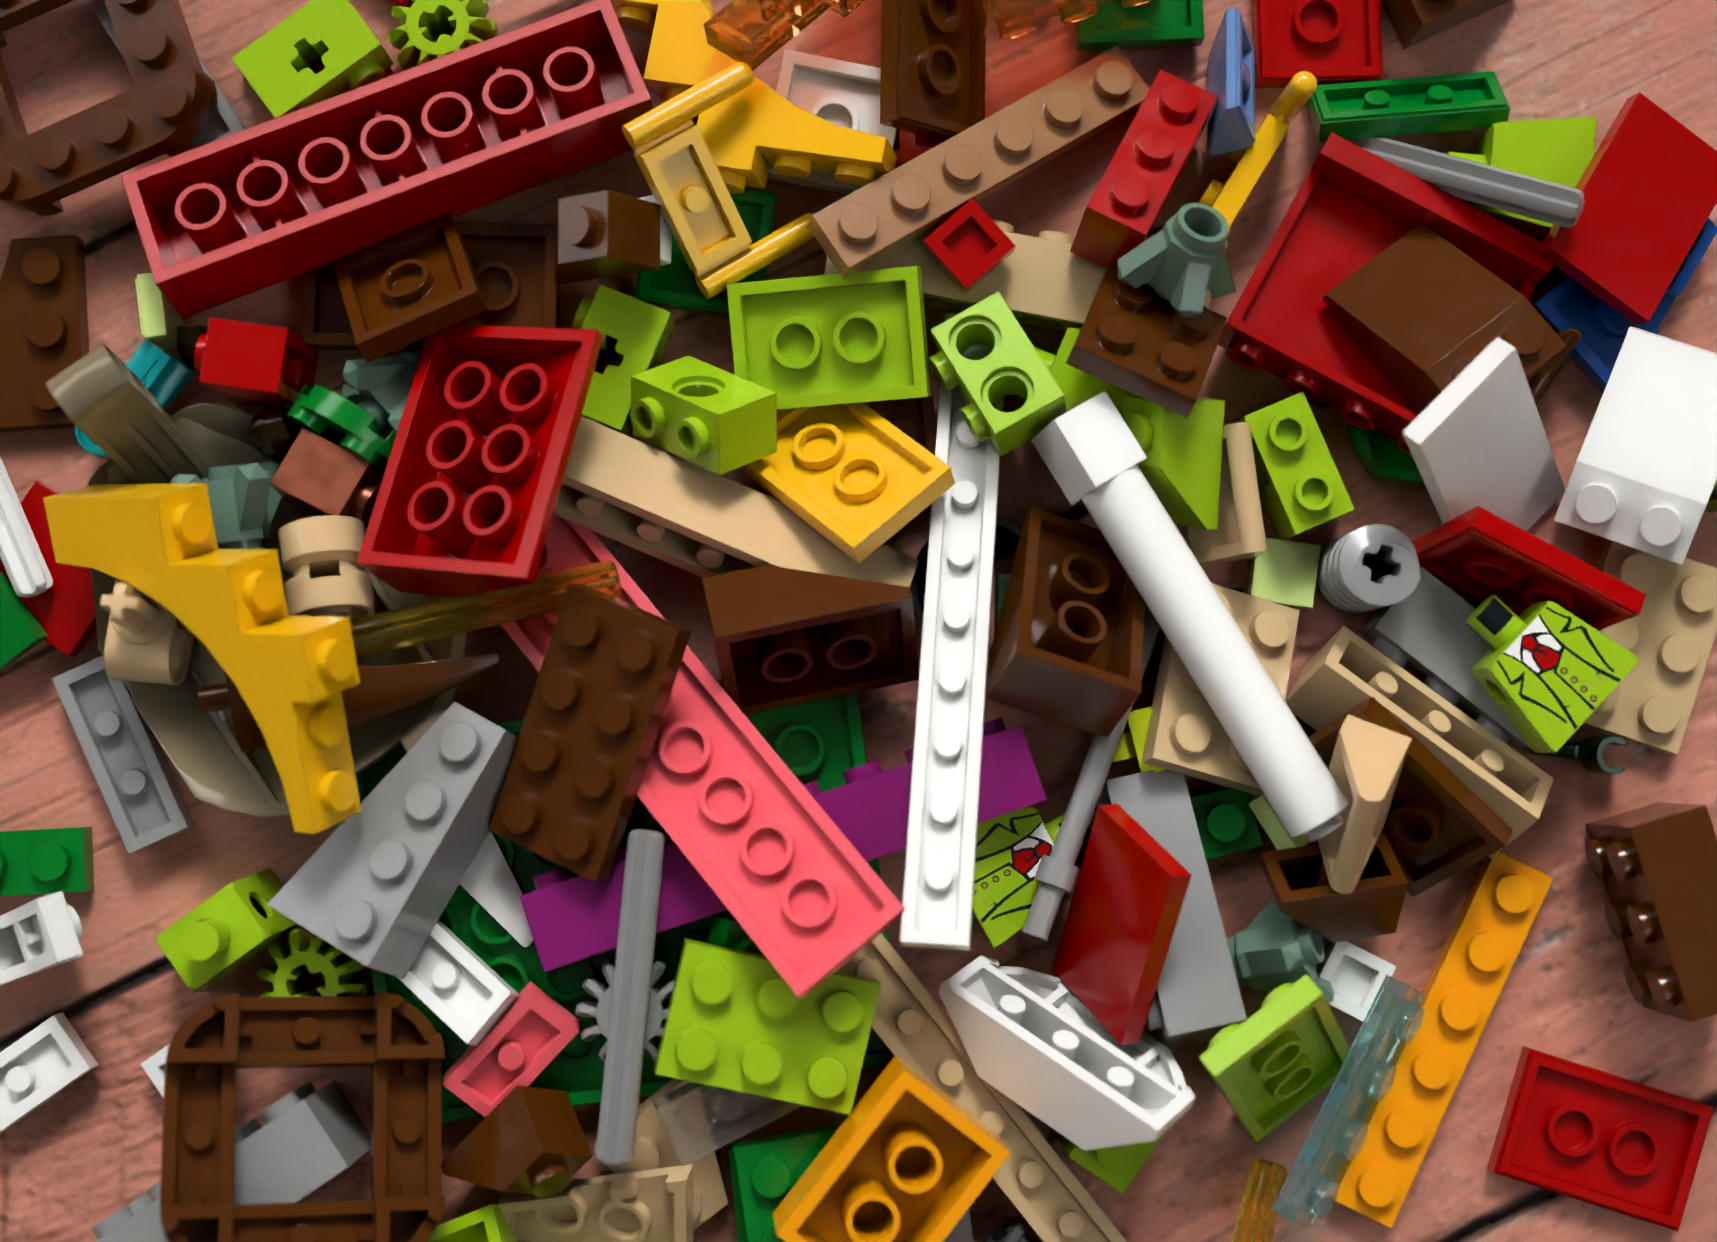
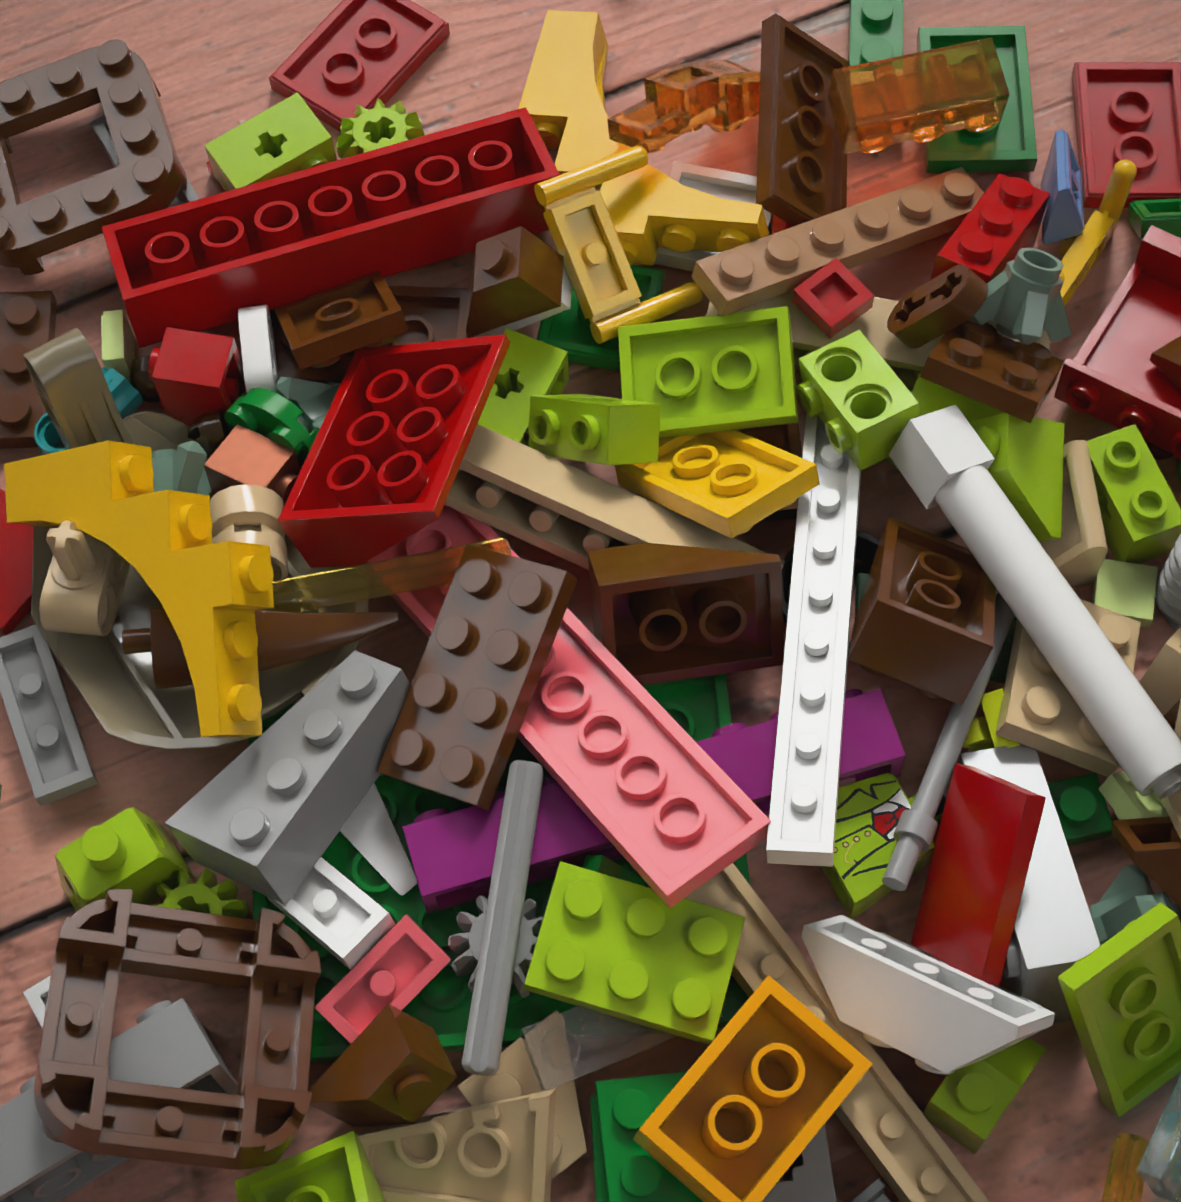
camera: 10 degrees right, 20 degrees down
none -> white beam [238,304,278,393]
none -> reddish brown beam [887,264,988,349]

